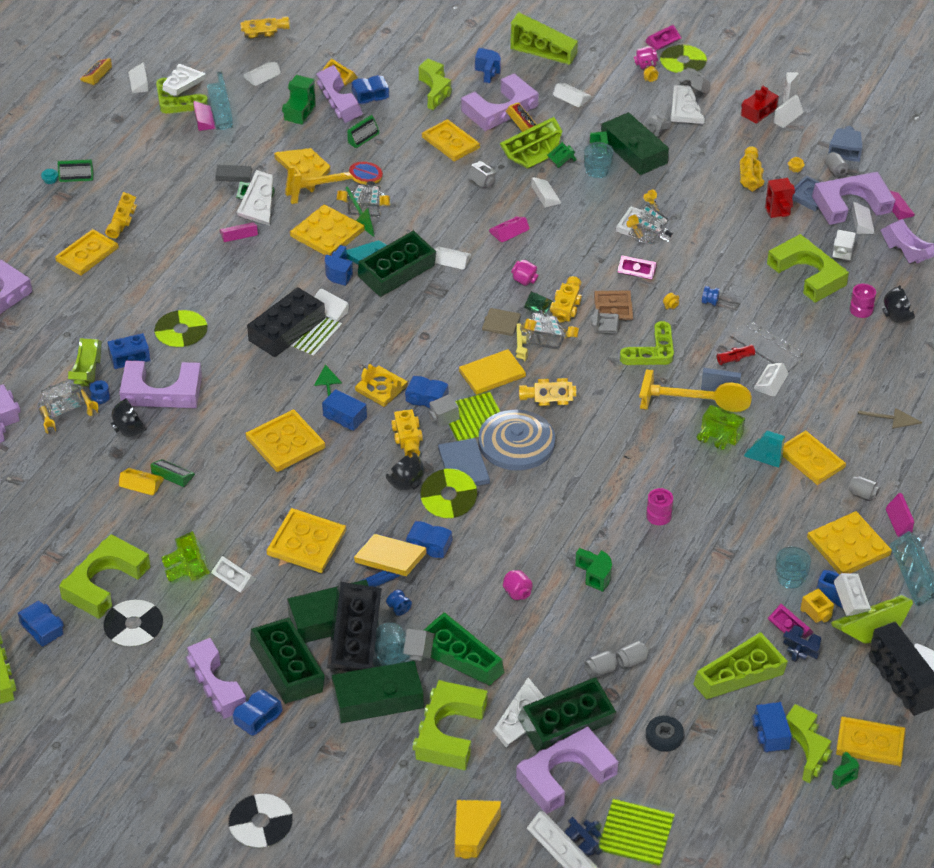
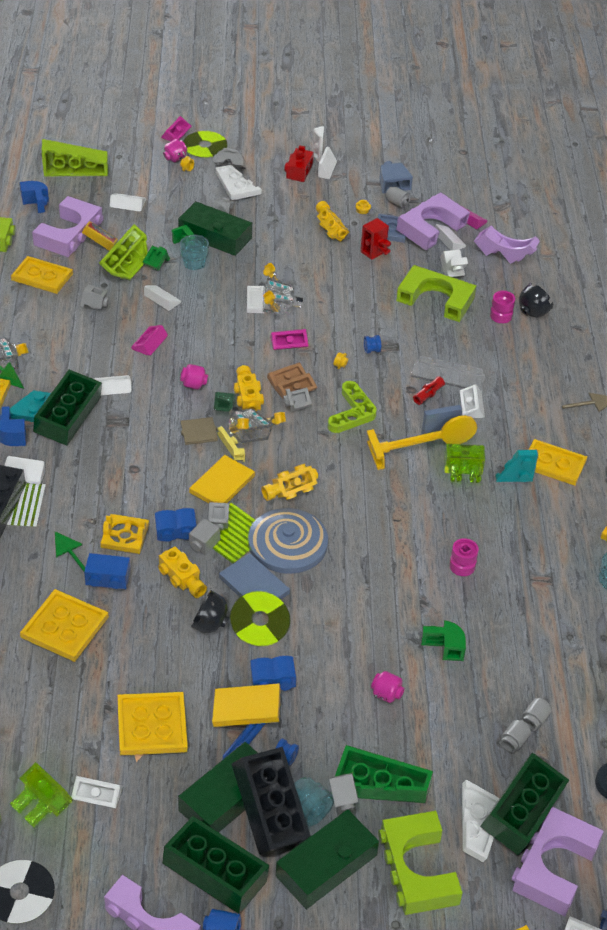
camera: 30 degrees left, 0 degrees up
none -> light grey bracket [208,502,229,530]

